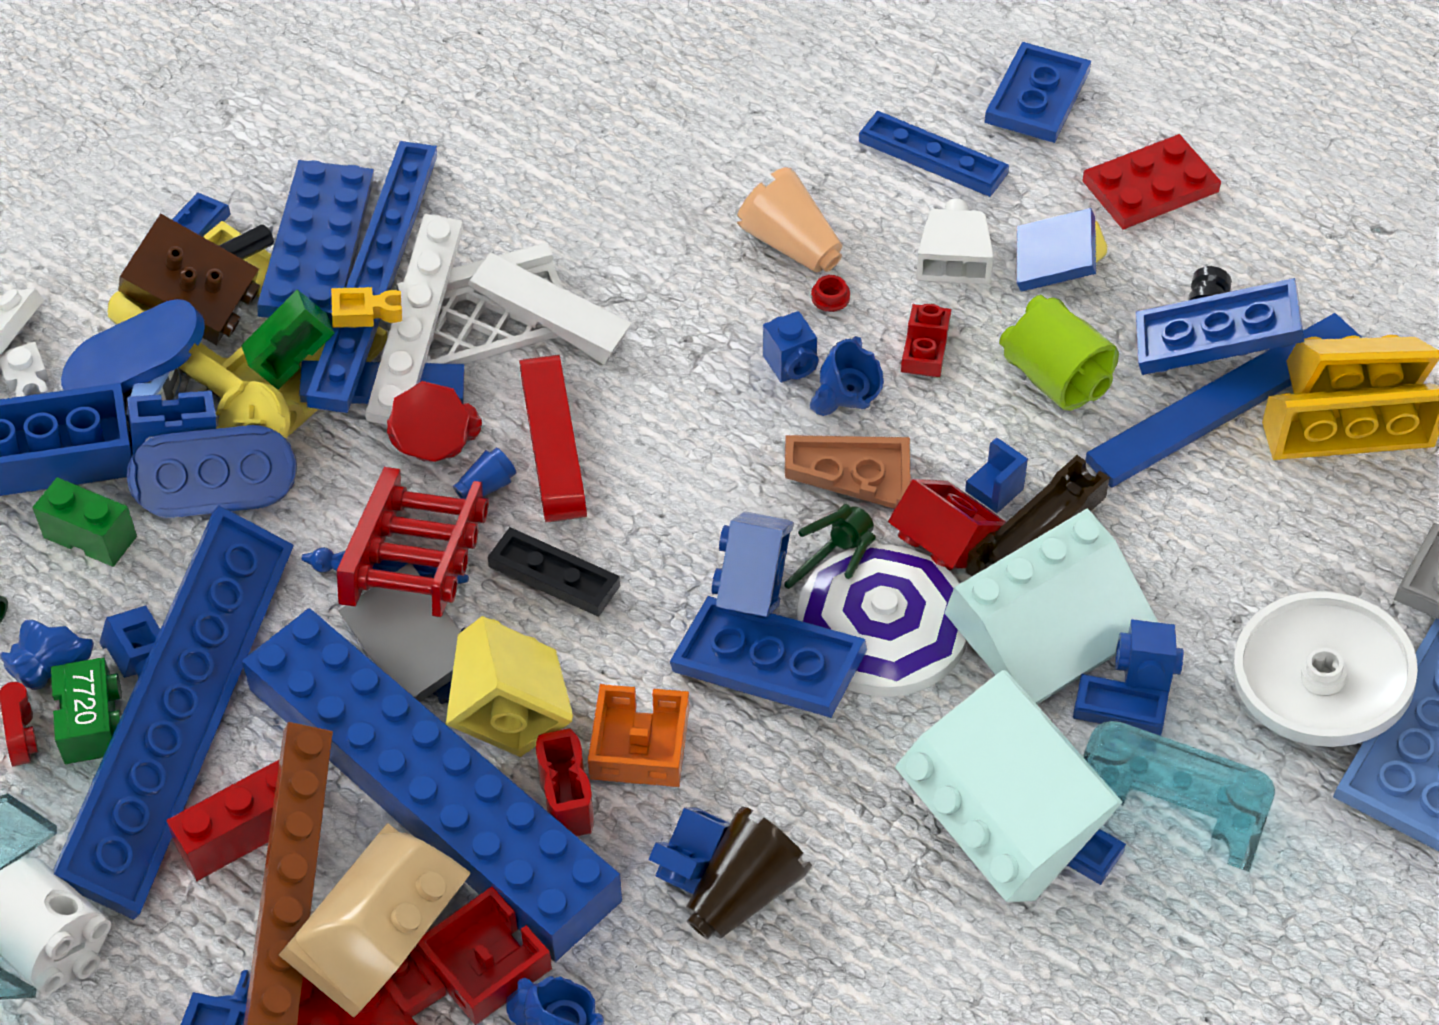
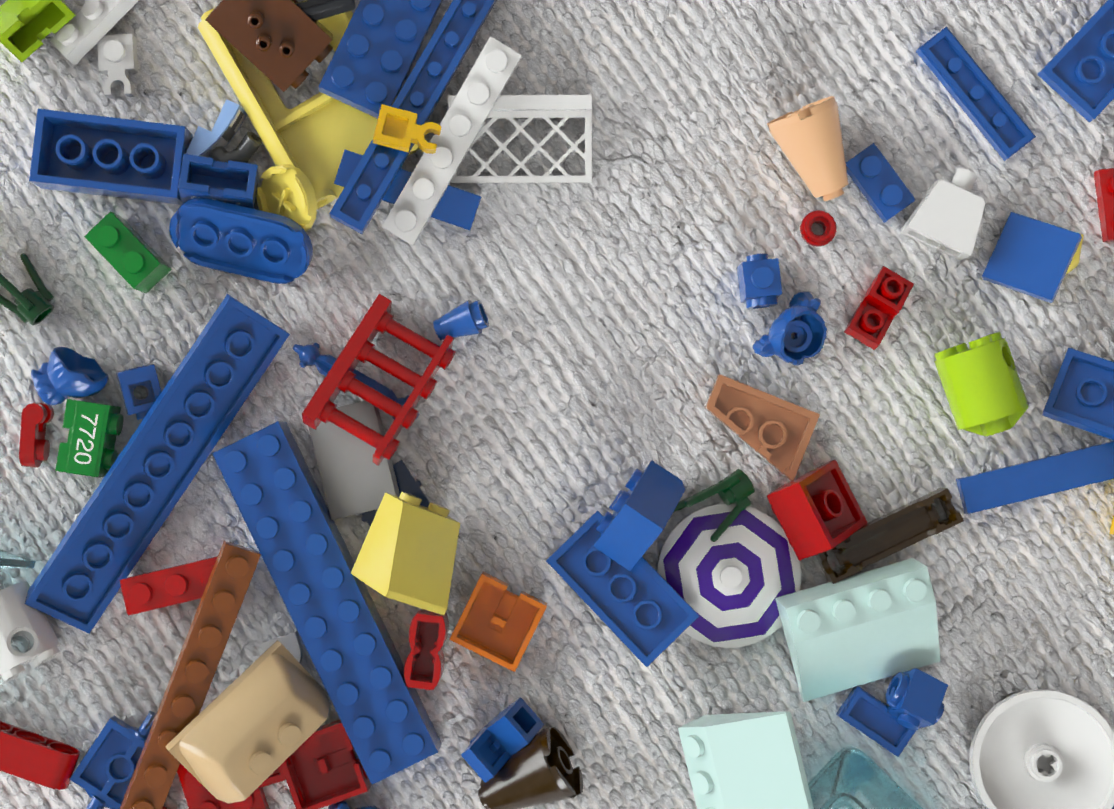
camera: 25 degrees right, 35 degrees up
blue tile [61,299,205,393] -> none
green brick [241,289,335,390] -> none
red piece [387,381,482,462] -> none
white slope [468,252,631,365] -> none
black plate [487,527,620,617] -> none
red beam [519,355,587,523] -> none
blue panel [965,438,1028,513] -> none
none -> blue plate [846,143,916,223]

